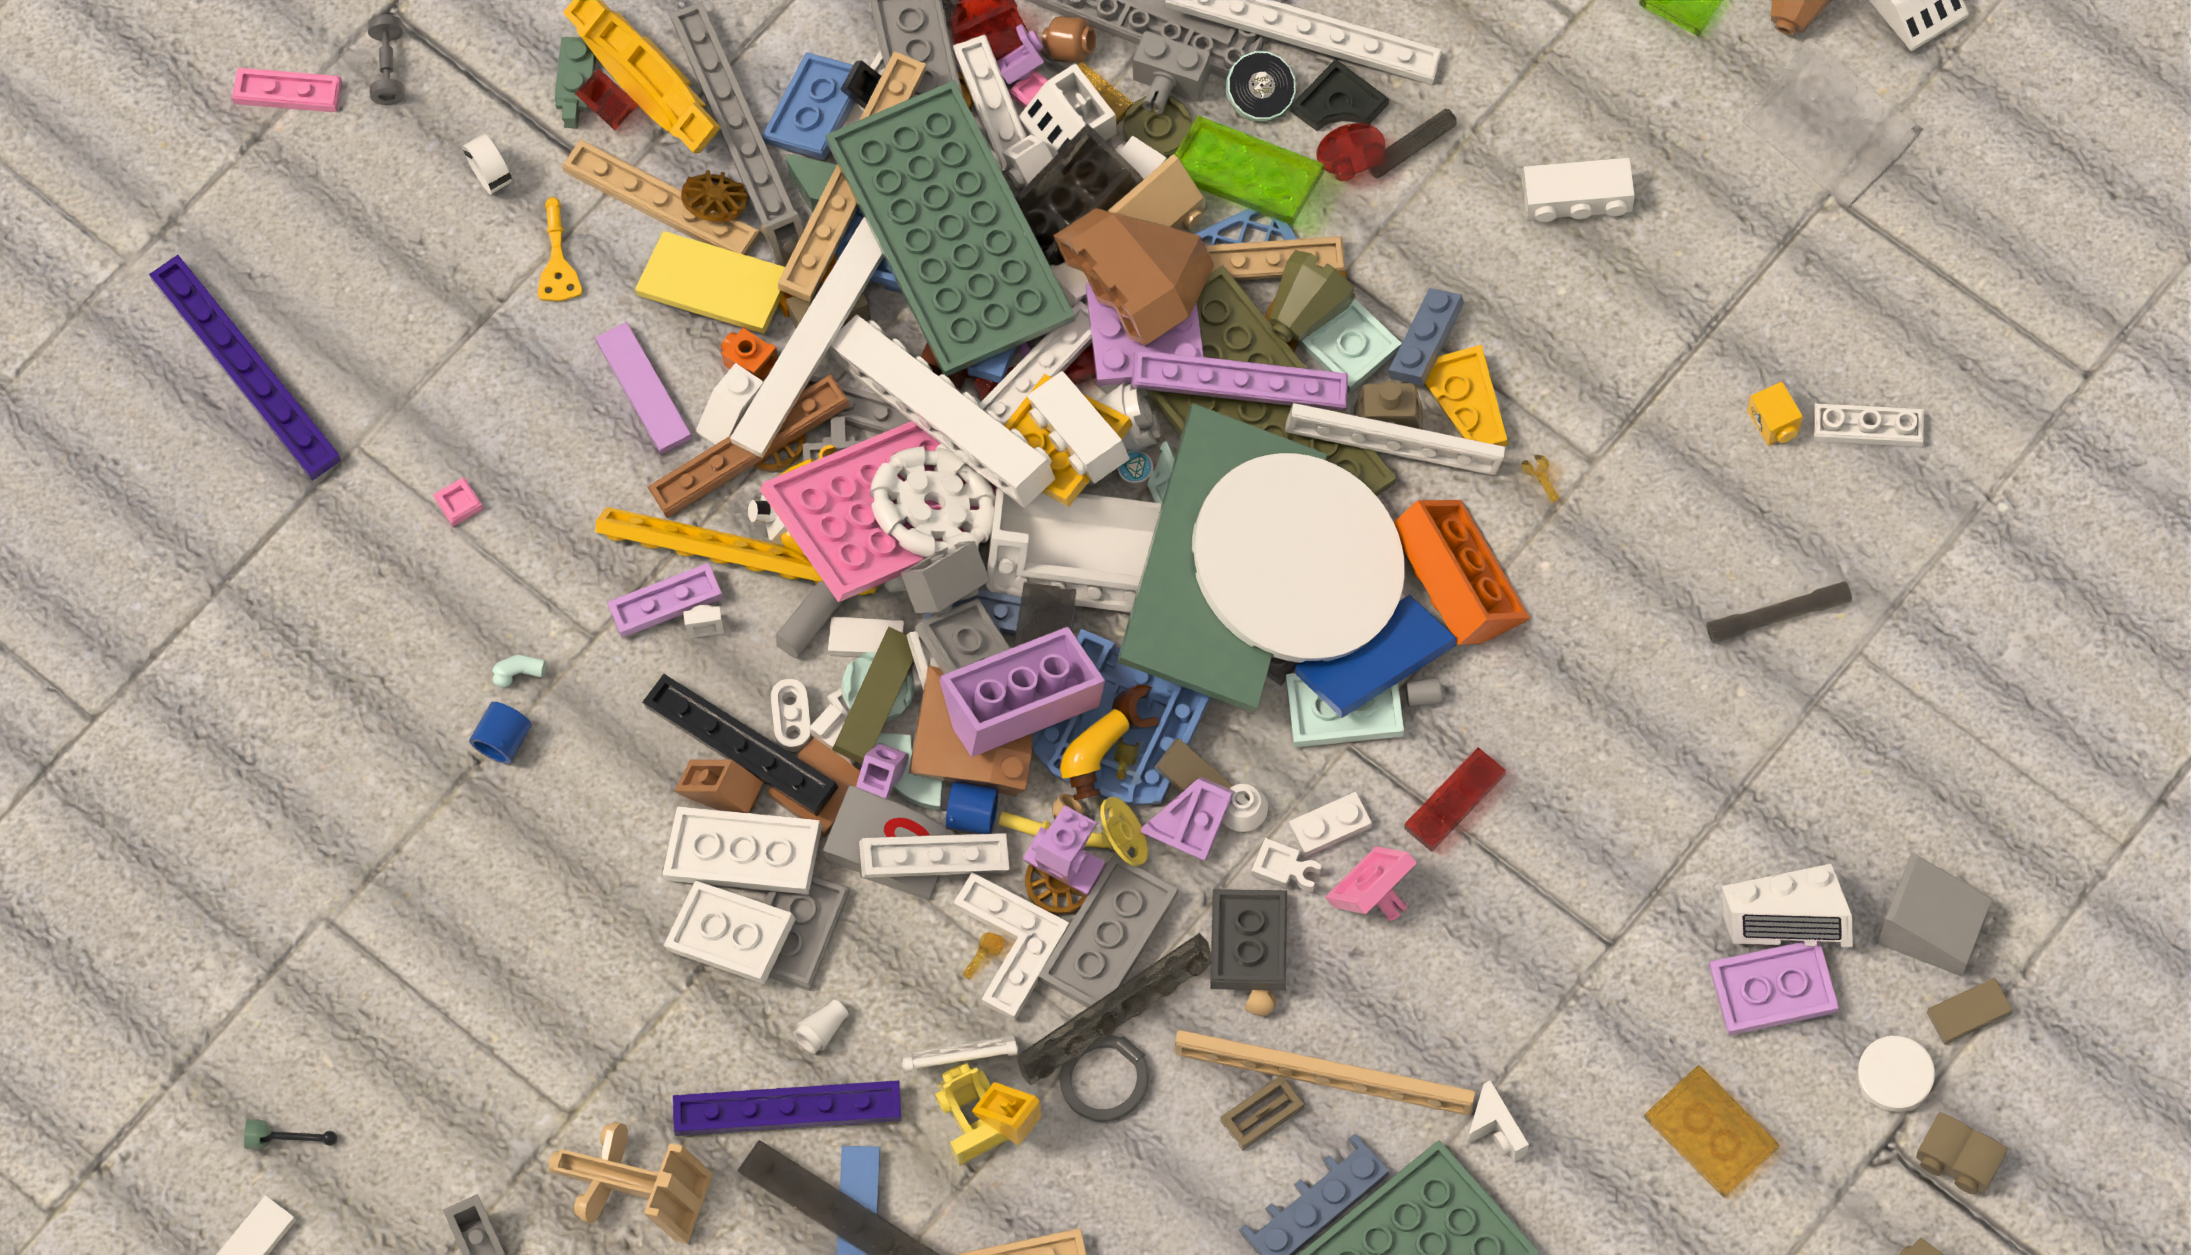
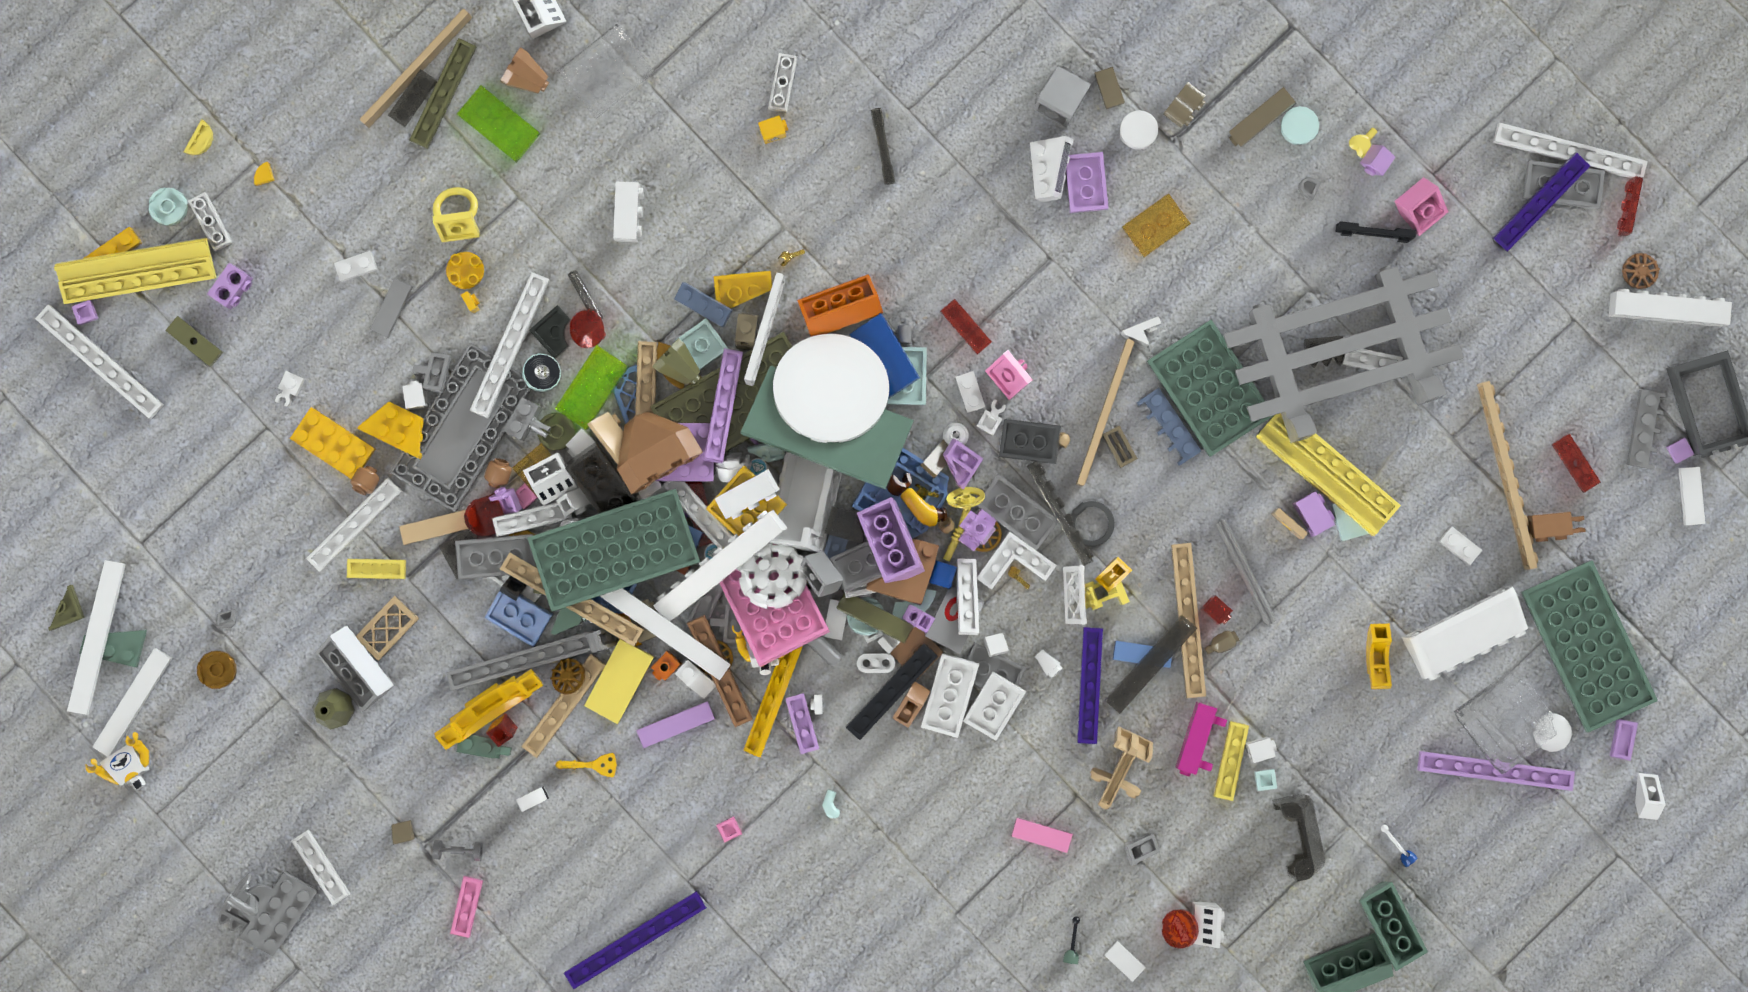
camera: 85 degrees left, 20 degrees up
blue piece [469,702,532,764] -> none
none -> white tile [983,633,1009,657]
none -> bright pink tile [1011,818,1073,853]

